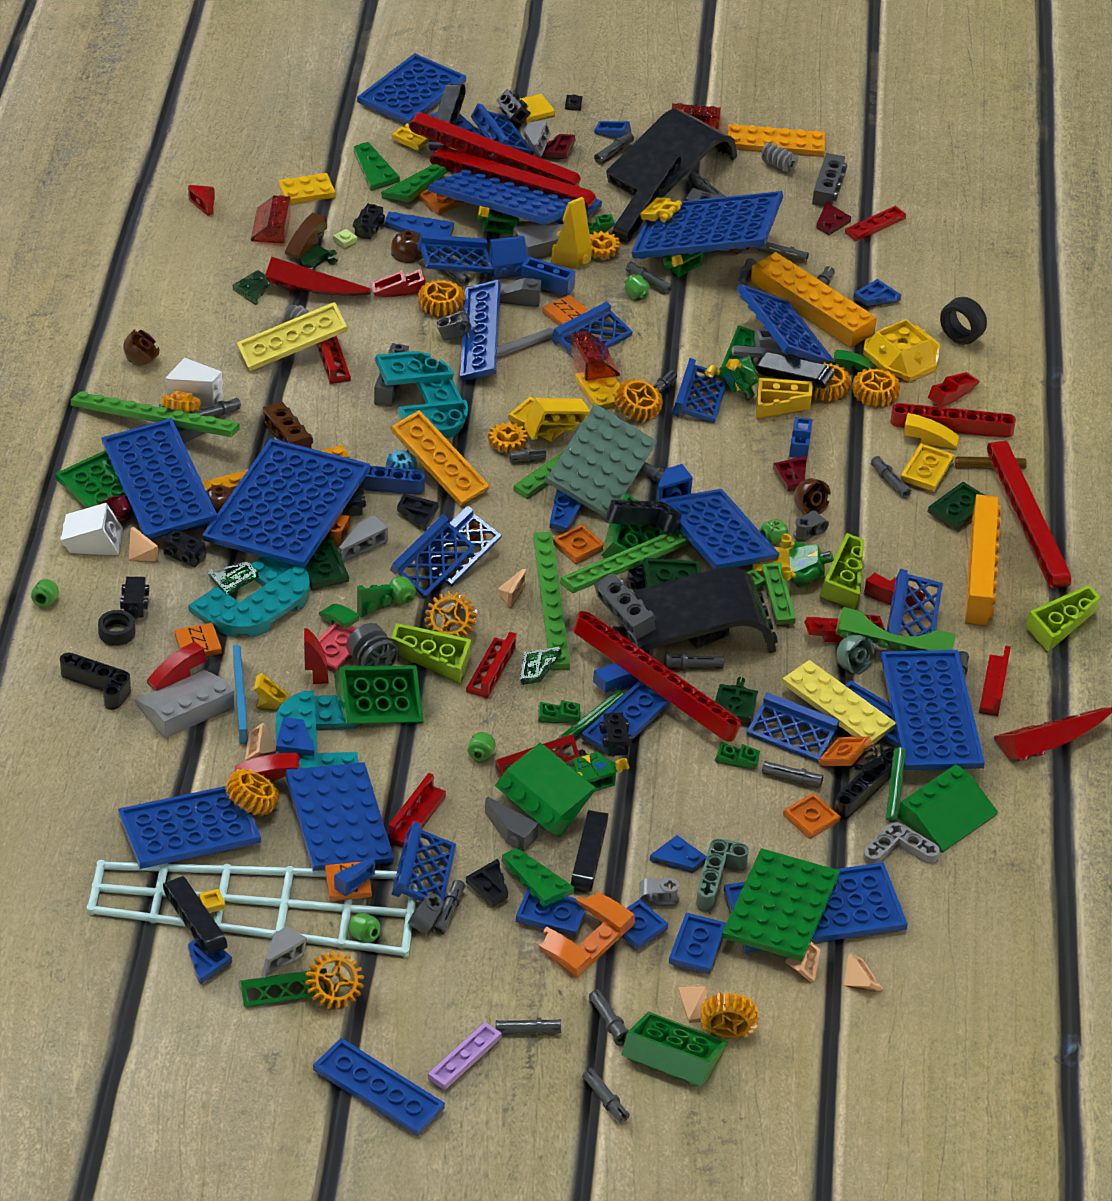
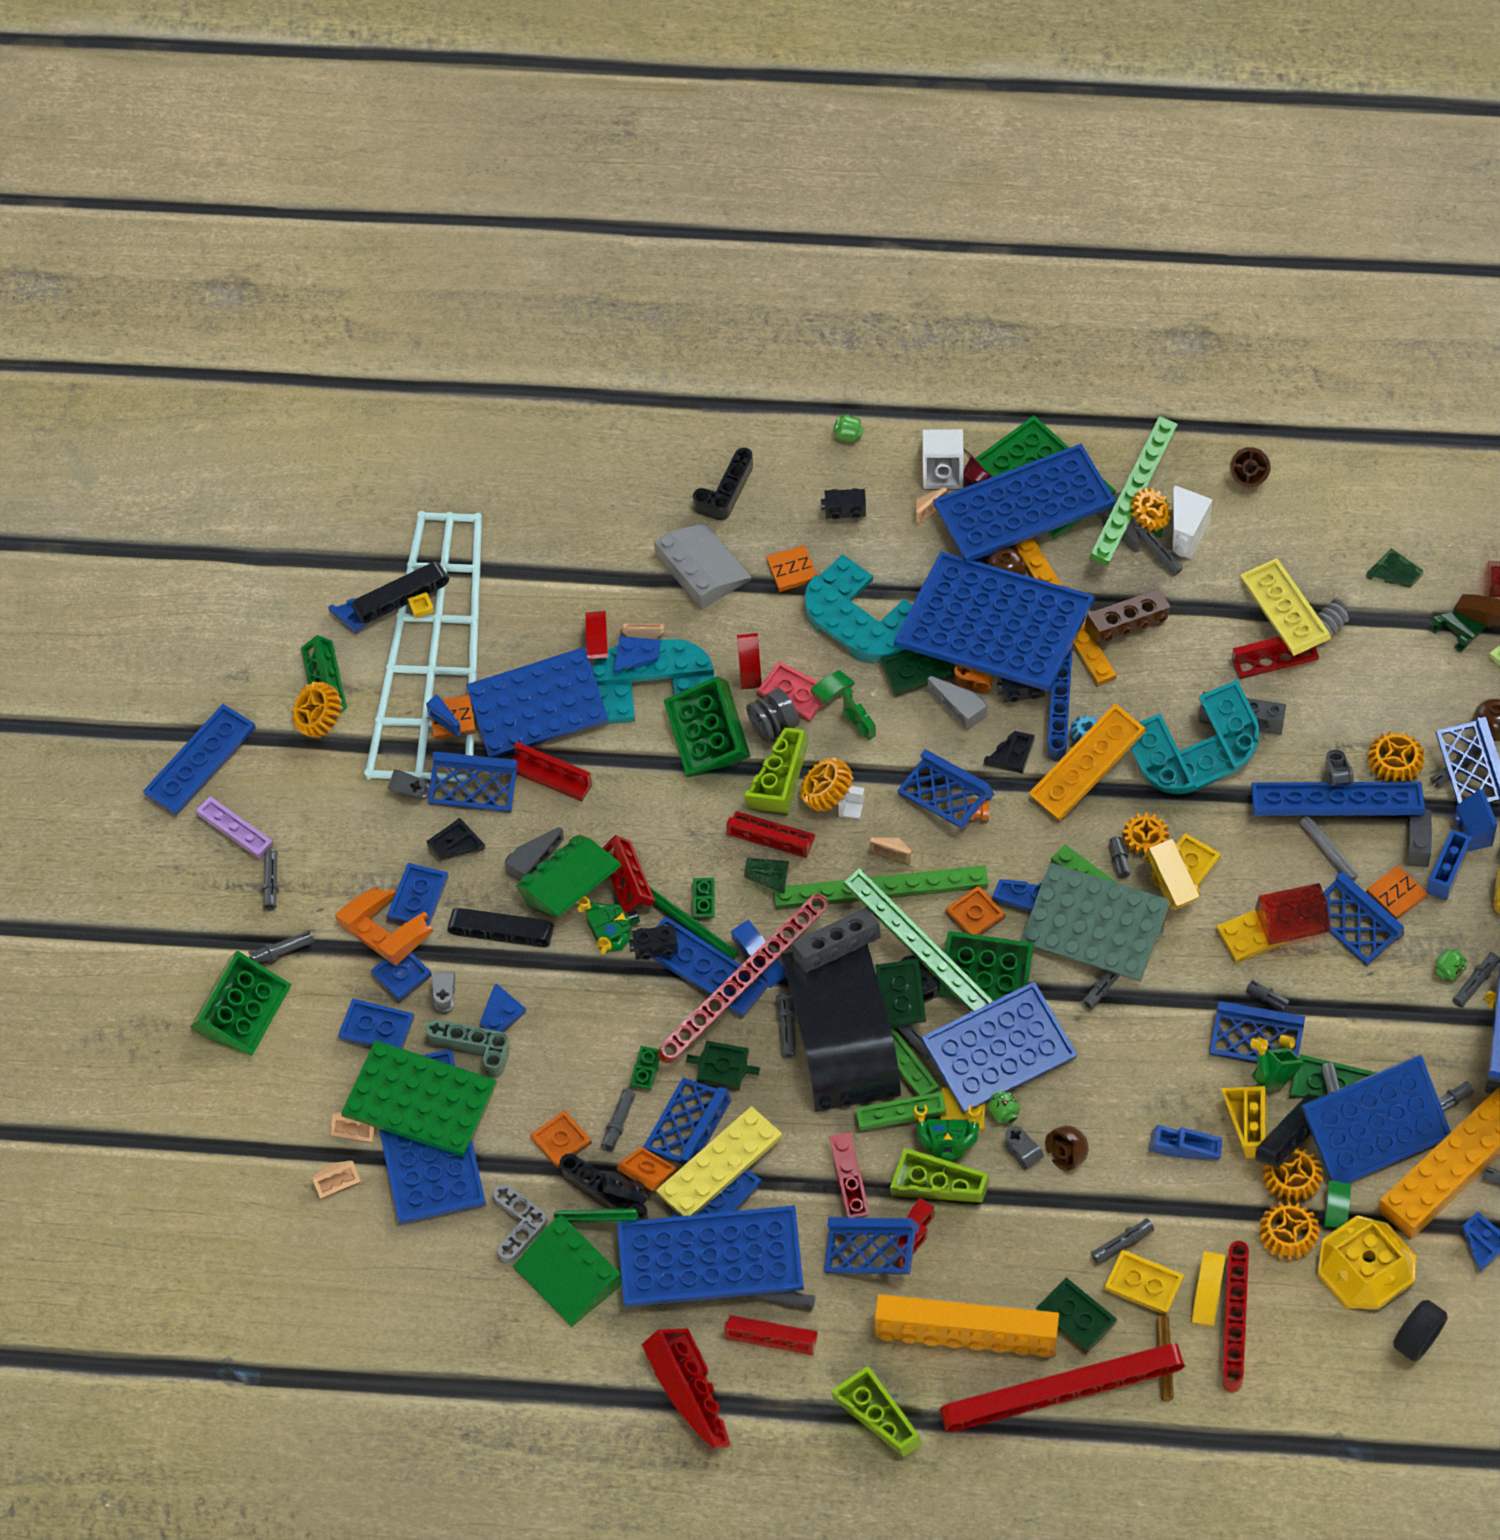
camera: 95 degrees right, 15 degrees up
black tyre [98,610,136,646] -> none
blue plate [118,786,261,869] -> none
red slope [147,641,207,691] -> none
black brick [163,529,207,567] -> none
clear green wing [208,562,259,595] -> none
light orange gear [225,768,280,816] -> none
dark azure tile [233,645,248,744] -> none
yellow slope [254,673,290,710] -> none
light grey slope [261,926,307,978] -> none
red wedge [265,256,372,296] -> none
bright green head [349,913,381,943] -> none
red slope [370,269,426,297] -> none
blue fence [390,514,476,598] -> none
bright green head [390,576,416,605] -> none
dark grey pin [432,880,465,935] -> none
bright green head [467,732,496,762] -> none
green wing [501,848,574,907] -> none
dark grey pin [582,1068,630,1123] -> none
black beam [606,500,682,534] -> none
light orange gear [614,377,663,423] -> none
blue slope [657,464,693,502] -> none
light nougat slope [678,984,707,1023] -> none
light orange gear [700,991,759,1040] -> none
dark red wing [773,456,807,491] -> none
bright green arch [835,607,956,651] -> none
sand green cylinder [837,635,875,674] -> none
red slope [928,372,979,407] -> none

